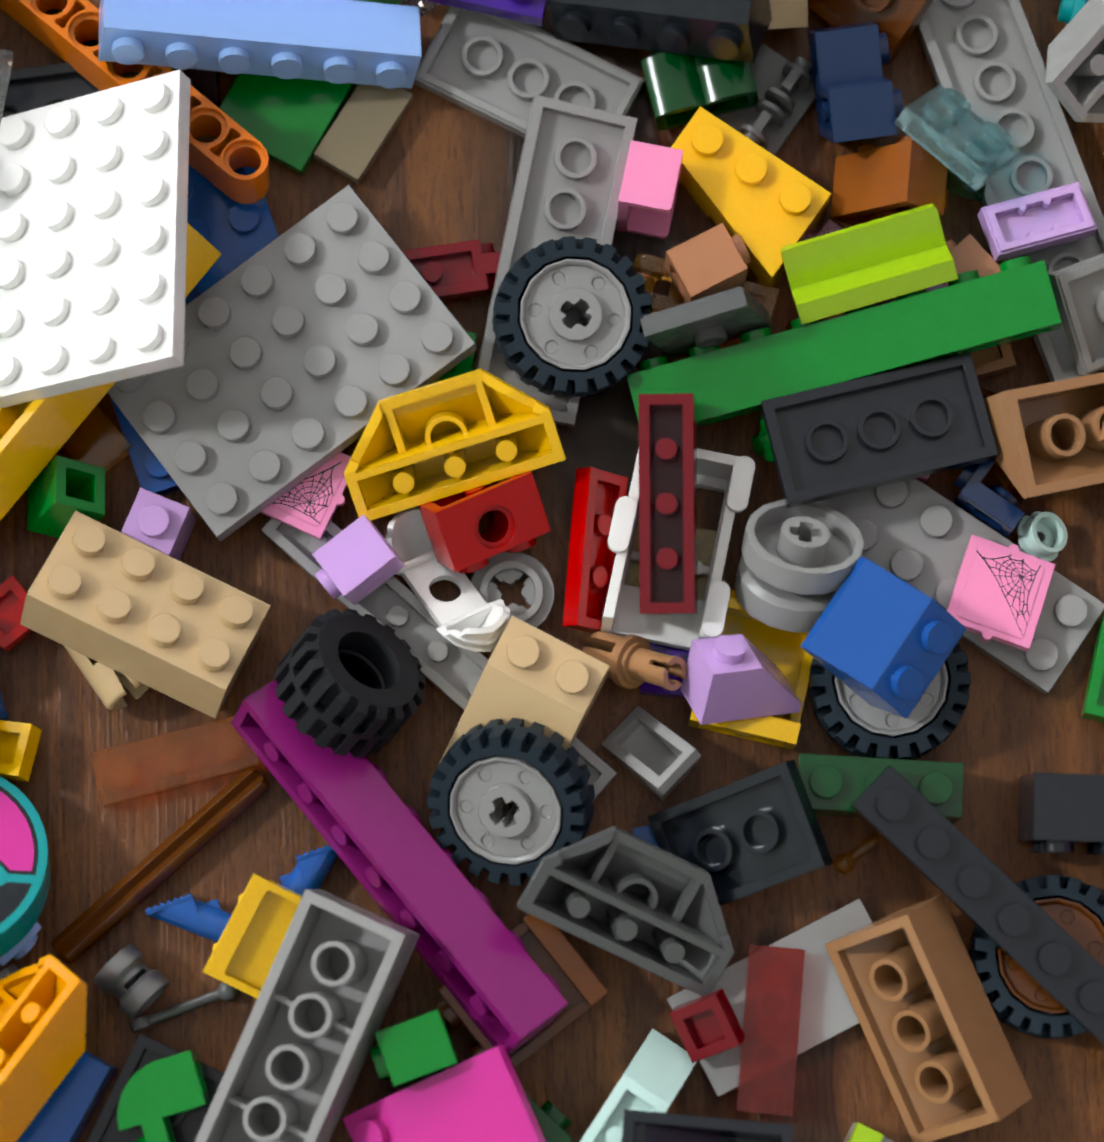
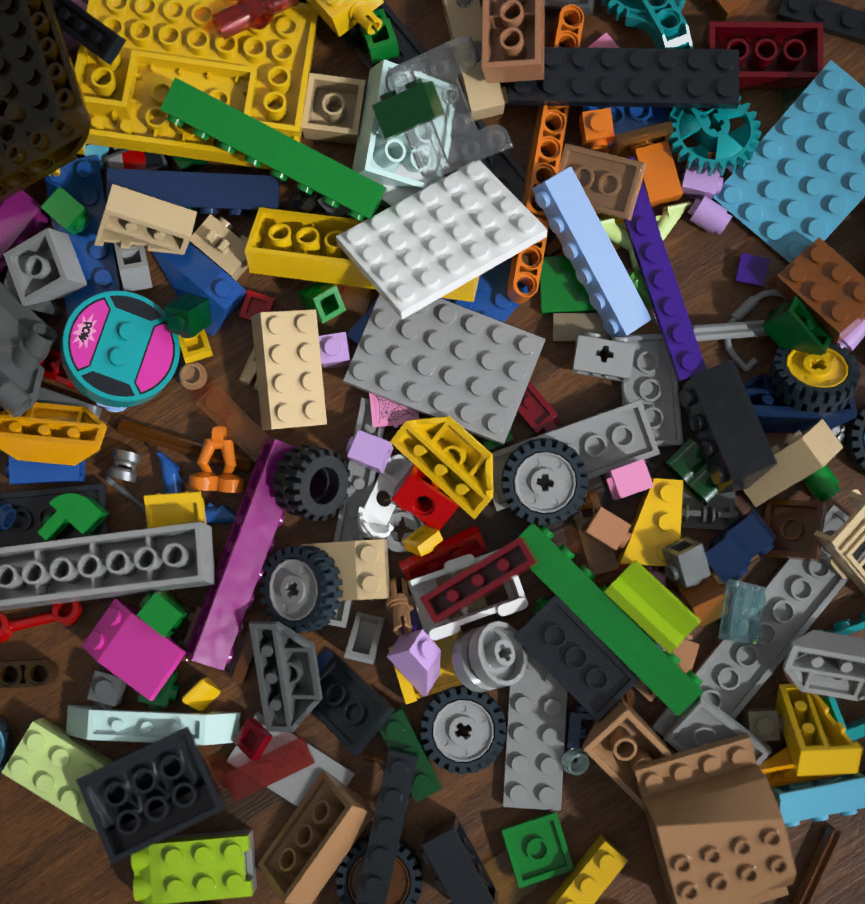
camera: 65 degrees right, 5 degrees up
dark grey plate [640,286,772,358] -> none
blue slope [800,556,967,719] -> none
bright pink piece [946,534,1056,652] -> none
lavender plate [977,182,1097,262] -> none
none -> medium nougat plate [179,362,208,390]
none -> yellow slope [182,677,221,711]
none -> orange piece [188,426,245,493]
none -> yellow plate [402,525,443,557]
none -> light grey brick [571,332,636,382]
none -> dark grey brick [662,537,711,587]

